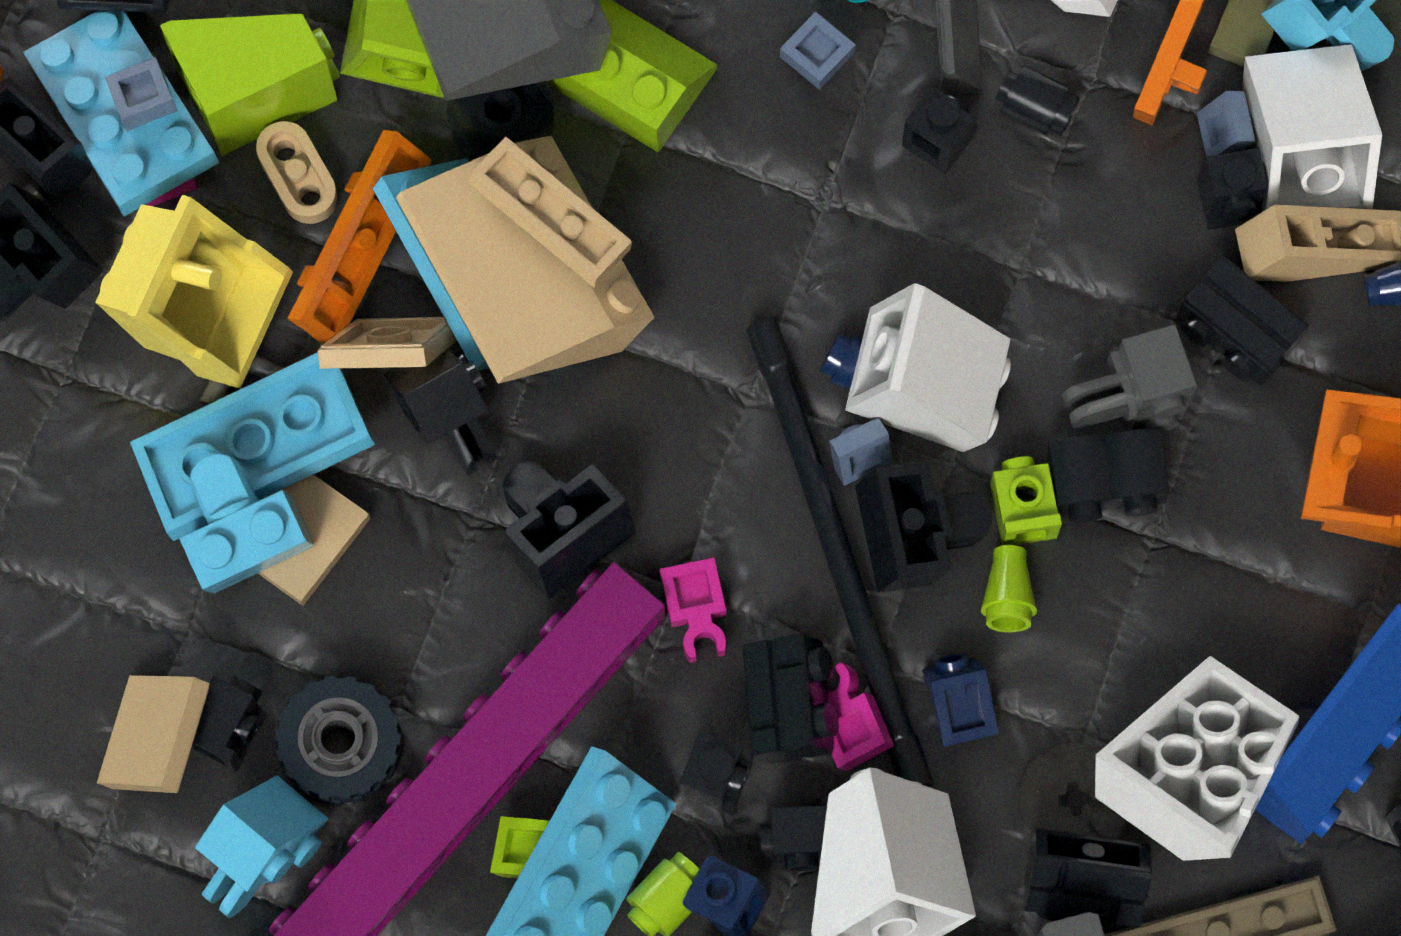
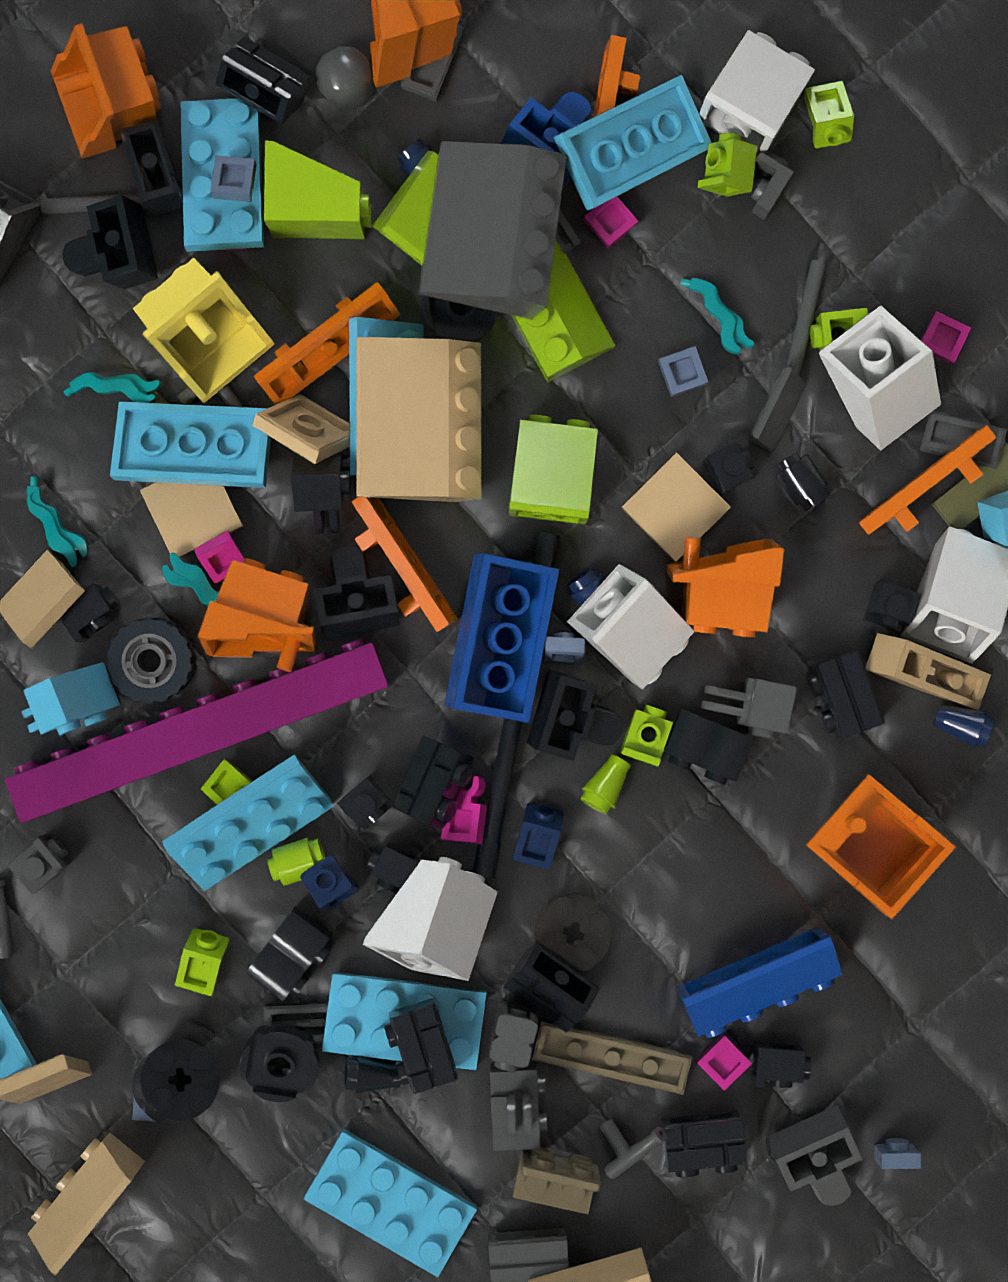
camera: 20 degrees right, 15 degrees up
medium azure brick [179,454,315,594] -> none
tan plate [256,121,338,224] -> none
tan plate [468,137,632,288] -> none
dark pink plate [659,557,726,663] -> none
white wedge [1095,656,1299,861] -> none
sand blue plate [1197,91,1255,157] -> none
none -> teal hair [27,476,88,567]
none -> teal hair [63,372,162,403]
none -> teal hair [161,552,219,606]
none -> dark pink plate [194,531,245,584]
none -> orange piece [198,558,317,672]
none -> orange hinge [352,496,459,632]
none -> blue slope [444,553,559,723]
none -> lime slope [509,415,598,525]
none -> tan tile [621,453,731,562]
none -> orange piece [666,537,784,637]
none -> dark pink plate [696,1033,752,1091]

